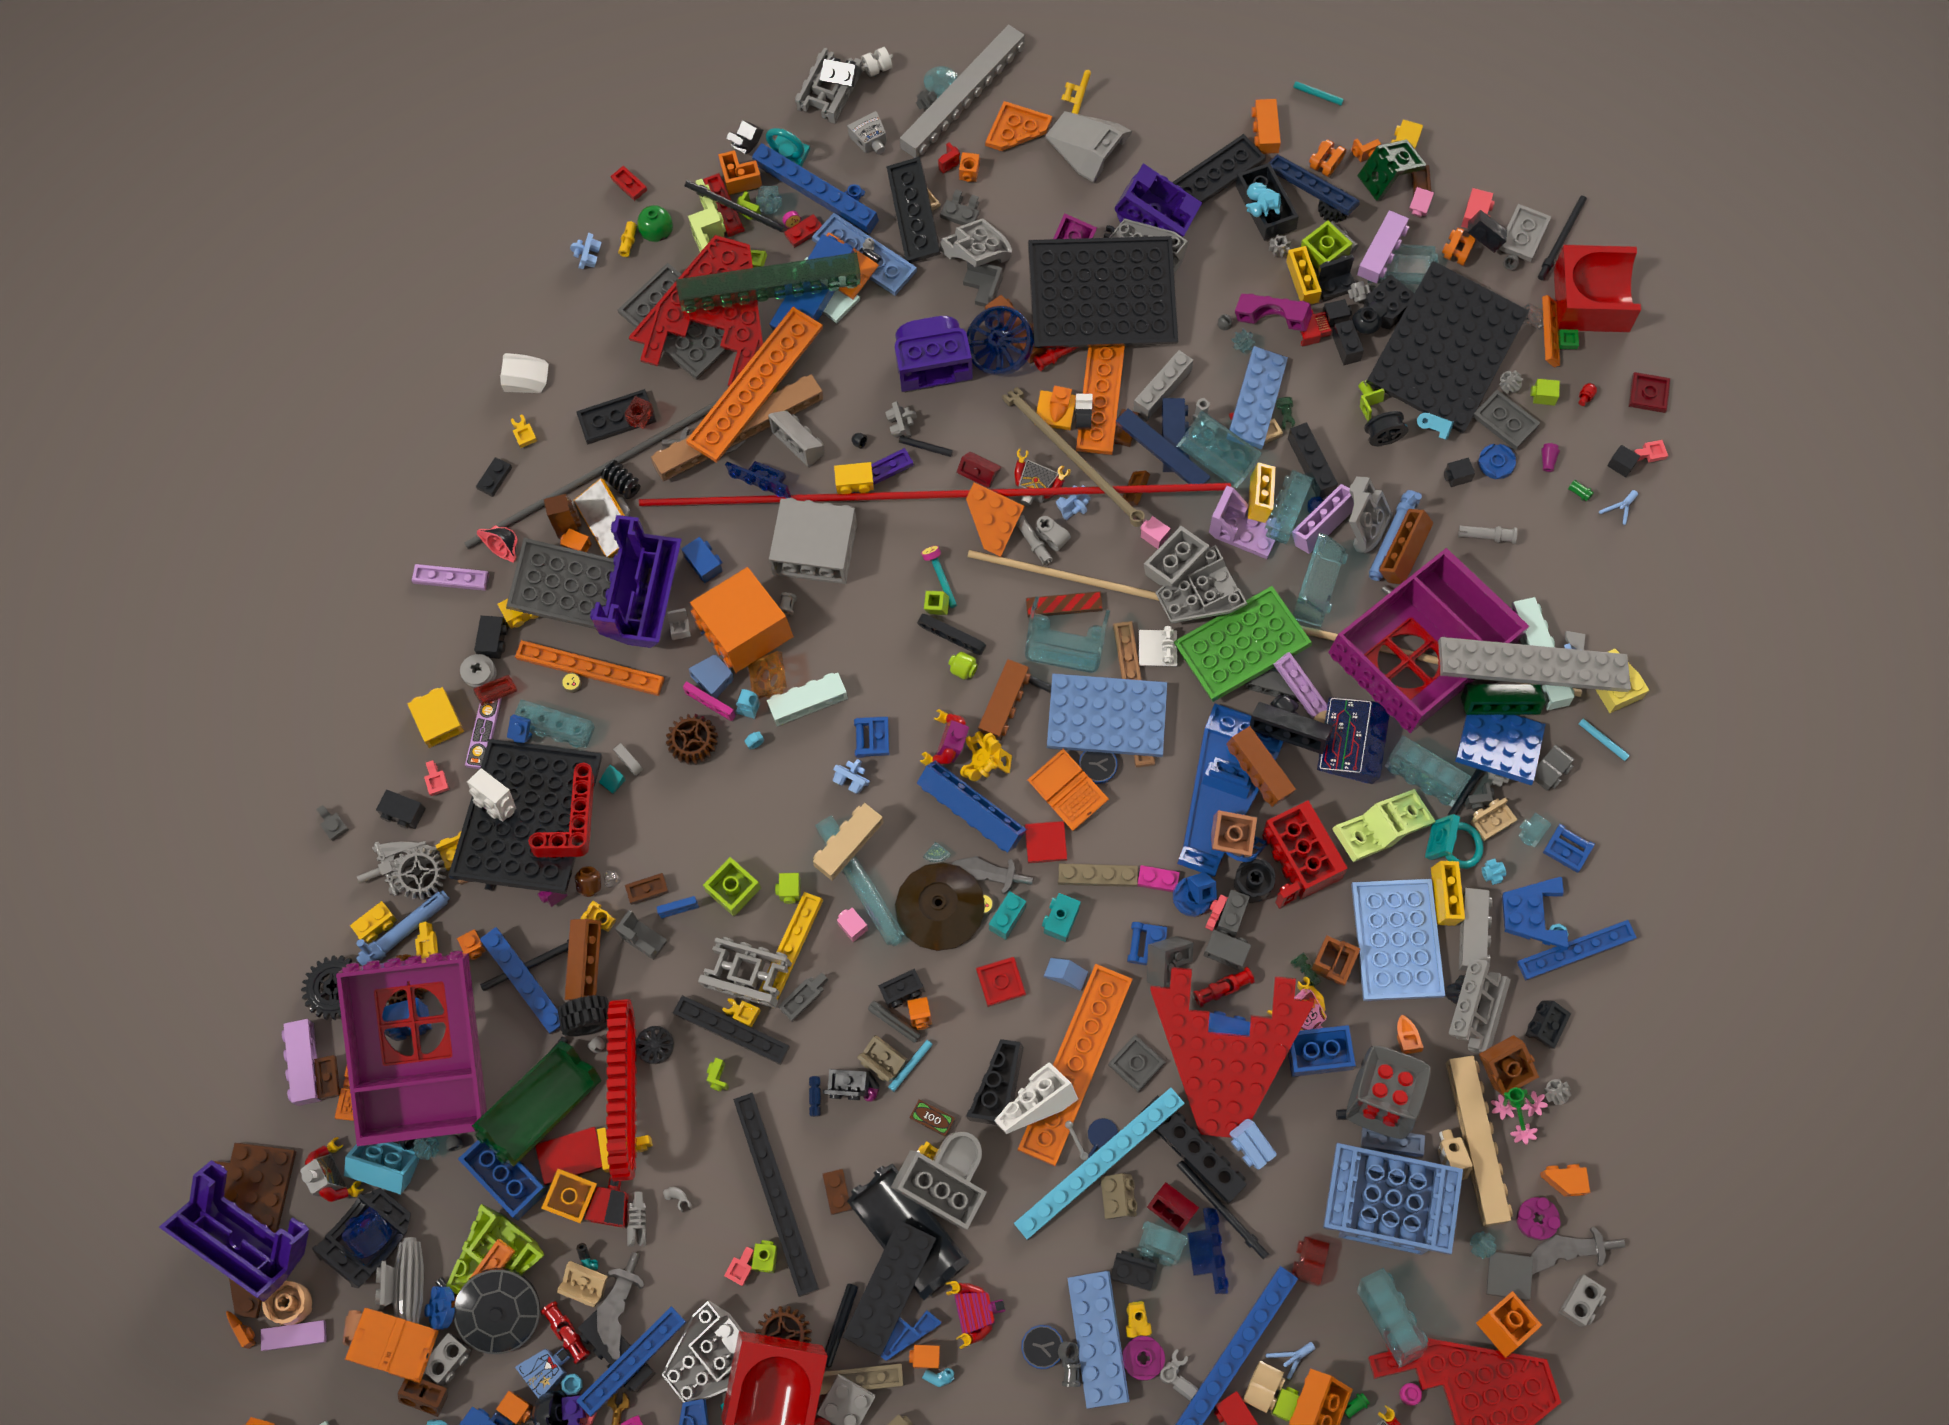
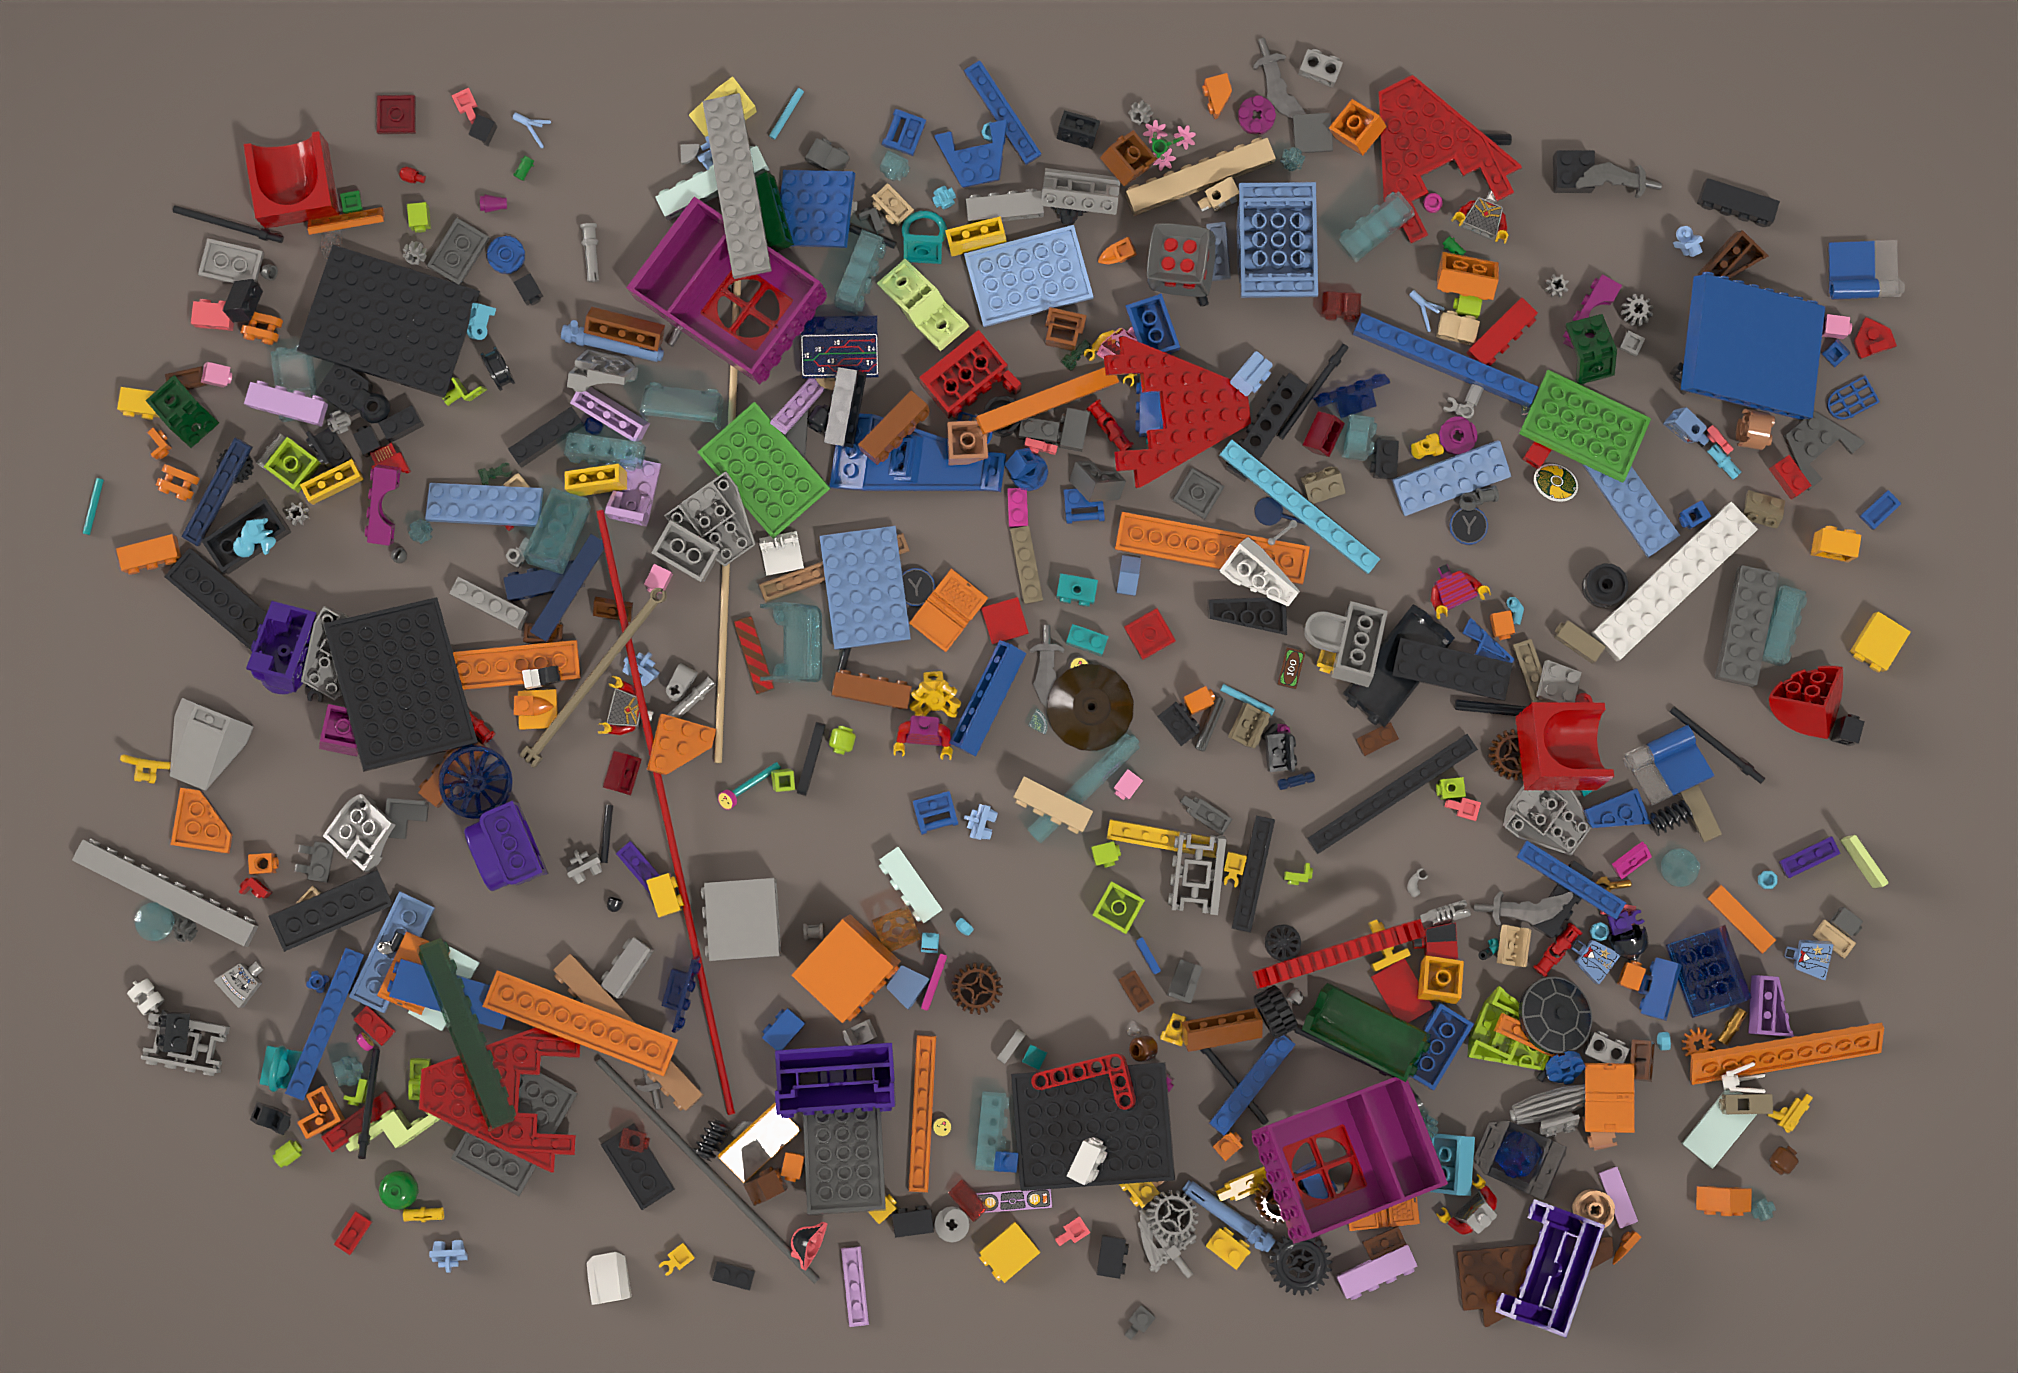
camera: 110 degrees left, 15 degrees up
none -> lime brick [273,1140,303,1168]
none -> orange tile [976,367,1119,435]

